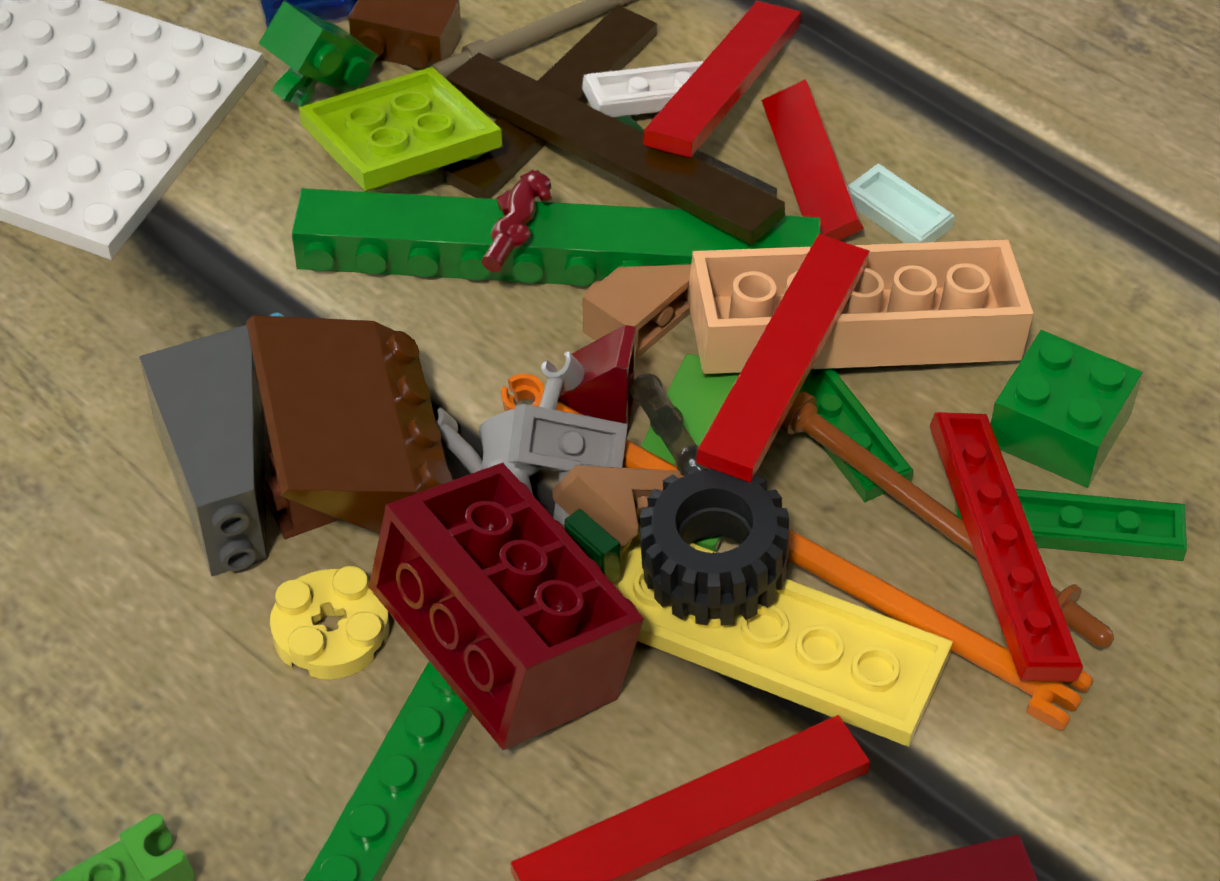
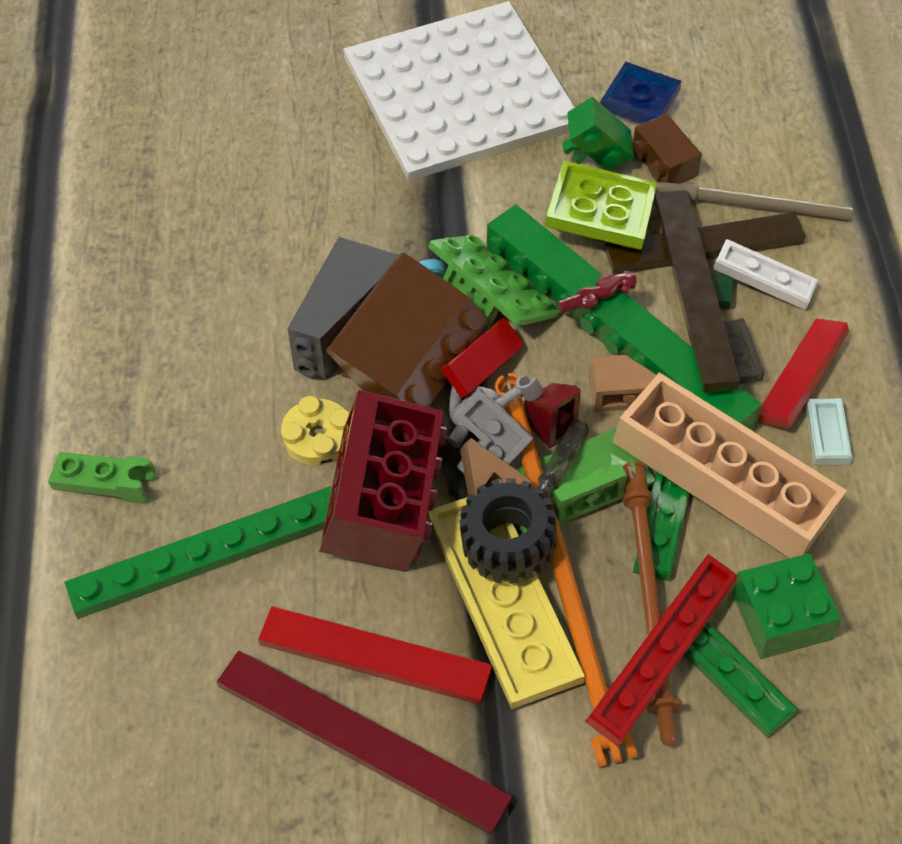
camera: 45 degrees right, 5 degrees up
dark green tile [564,508,620,584] -> none
red tile [643,1,801,158] -> none
red tile [696,234,870,483] -> none
none -> bright green bracket [428,235,560,333]
none -> red tile [441,317,524,398]

